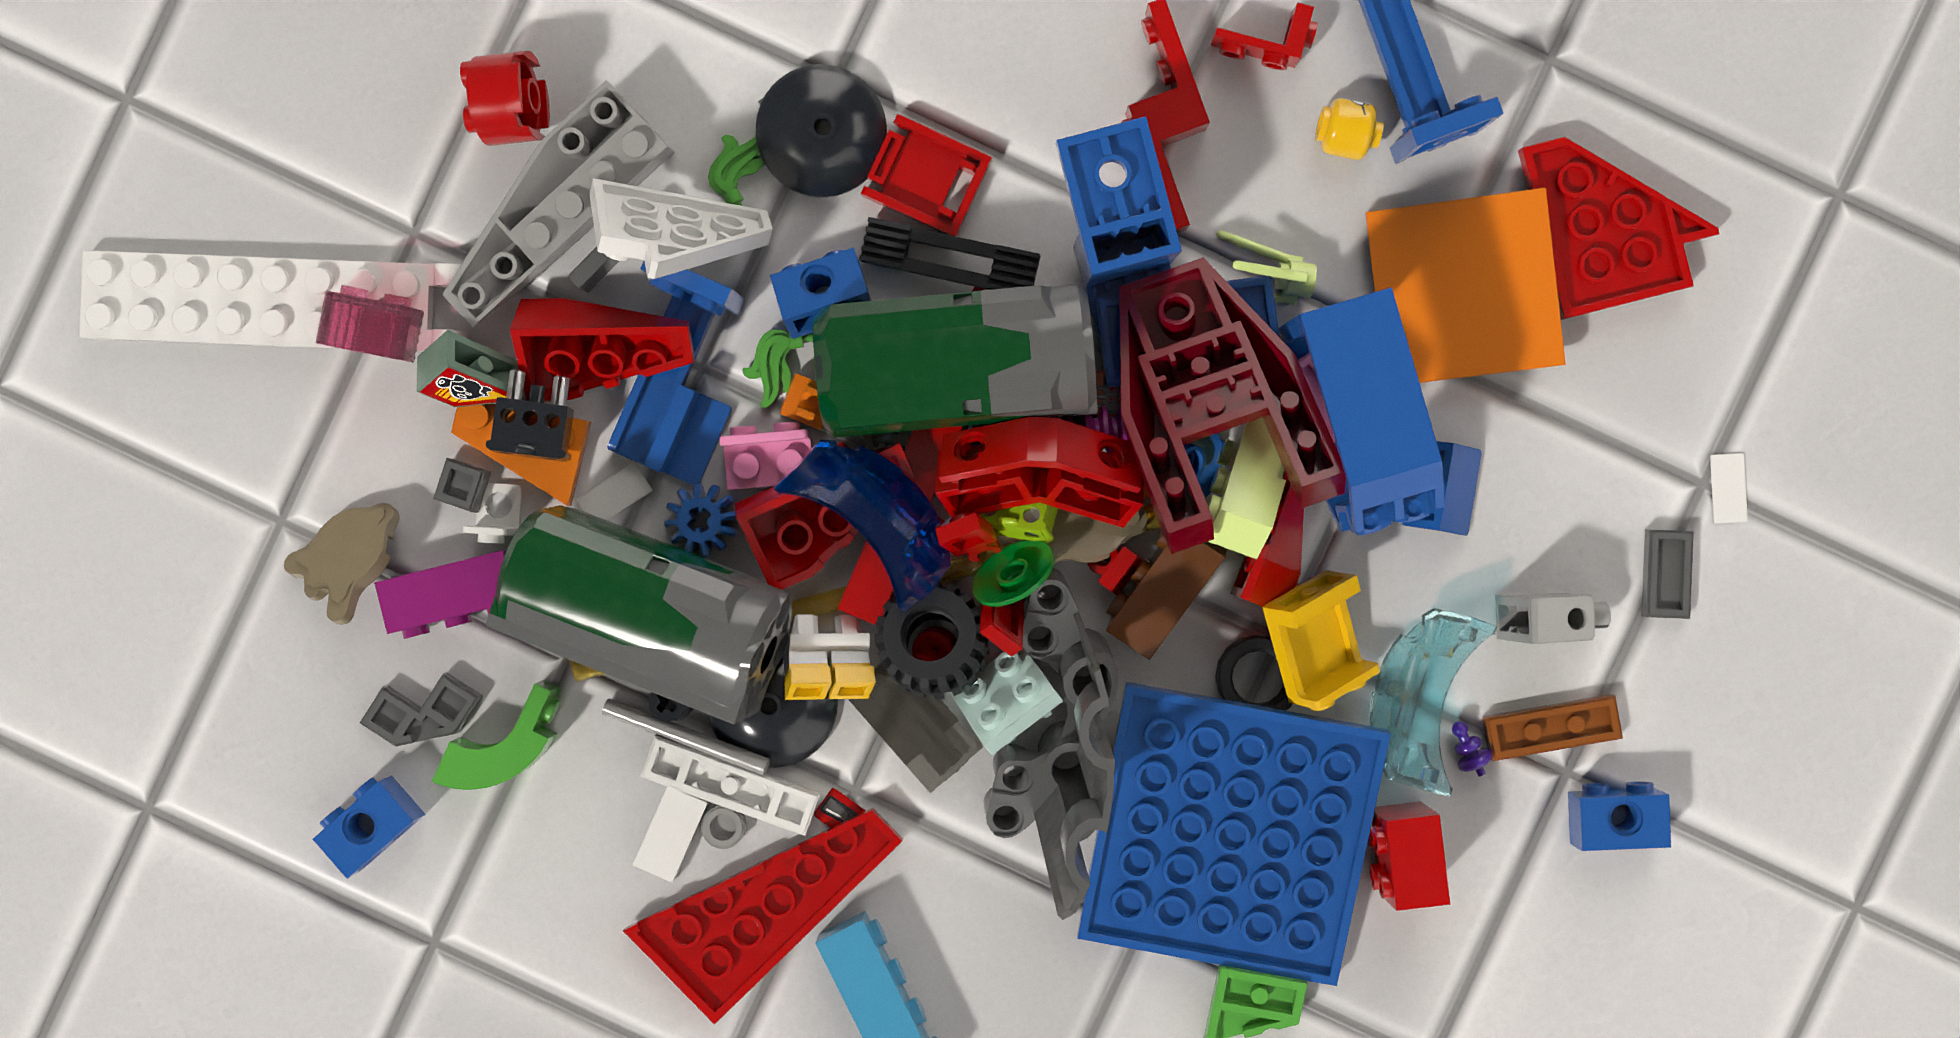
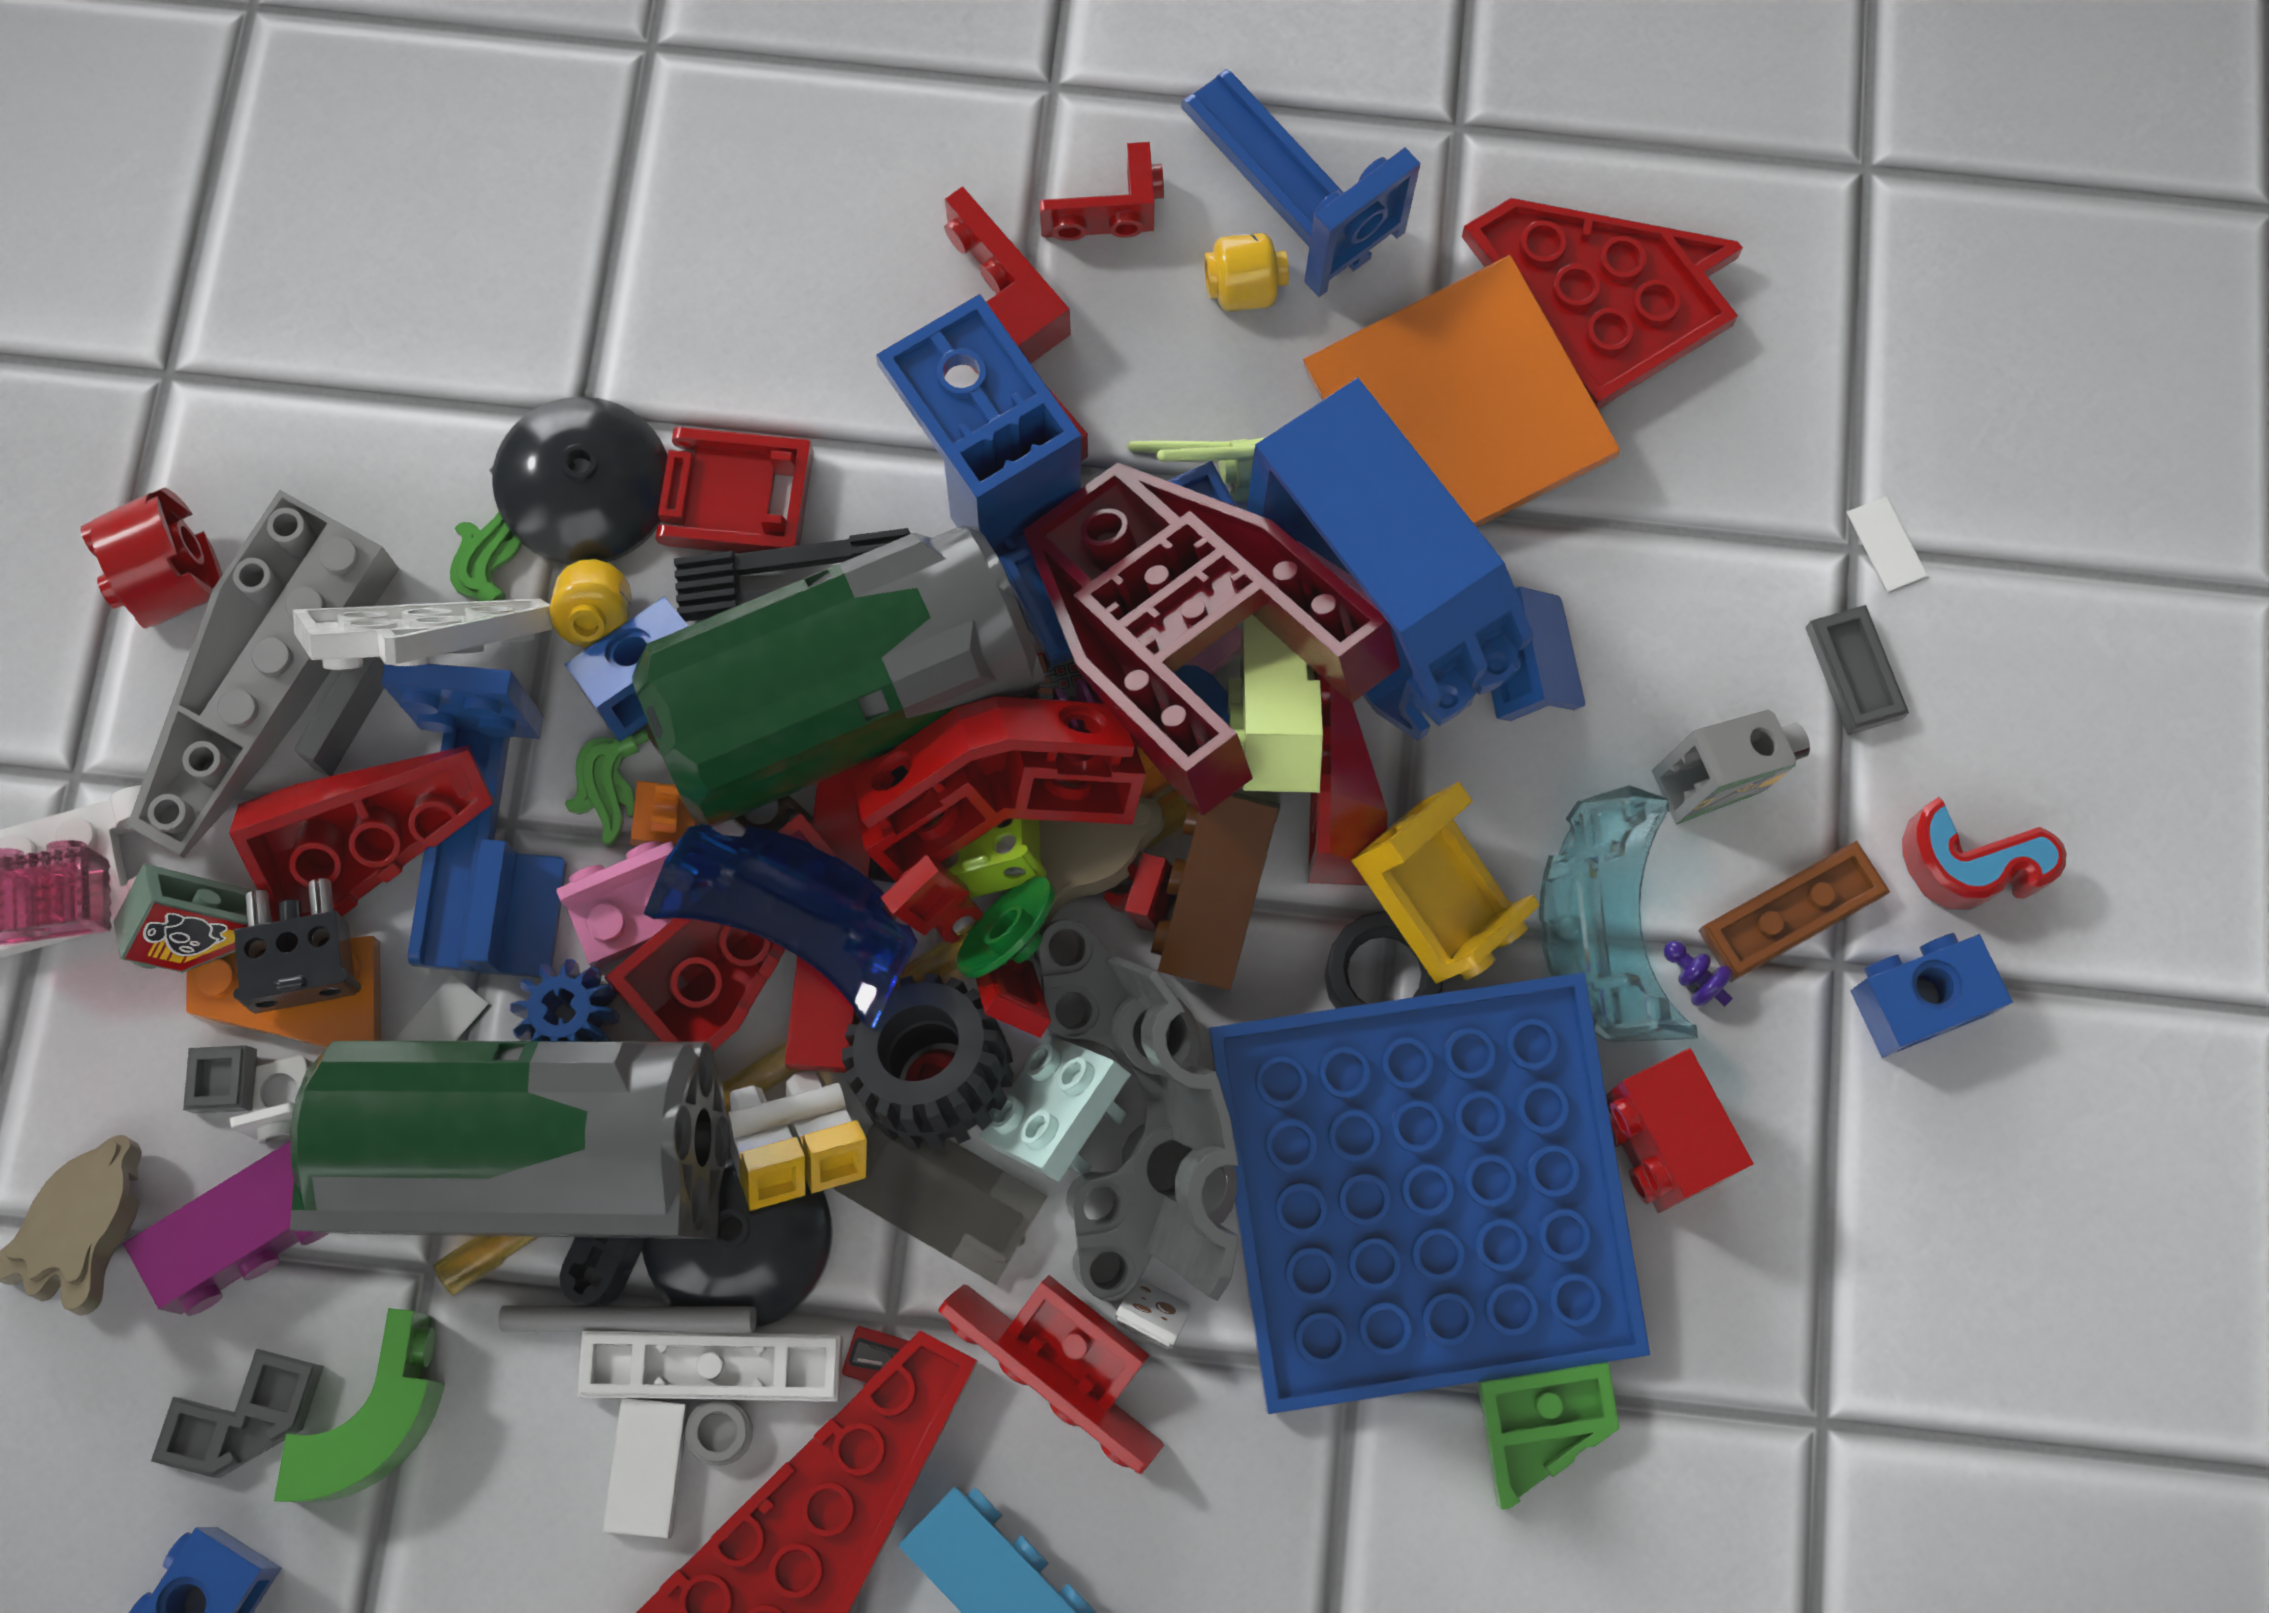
camera: 25 degrees left, 15 degrees down
none -> yellow head [549,559,632,649]
none -> red bracket [938,1275,1164,1474]
none -> white slope [1115,1280,1191,1351]
none -> red animal [1902,797,2067,910]

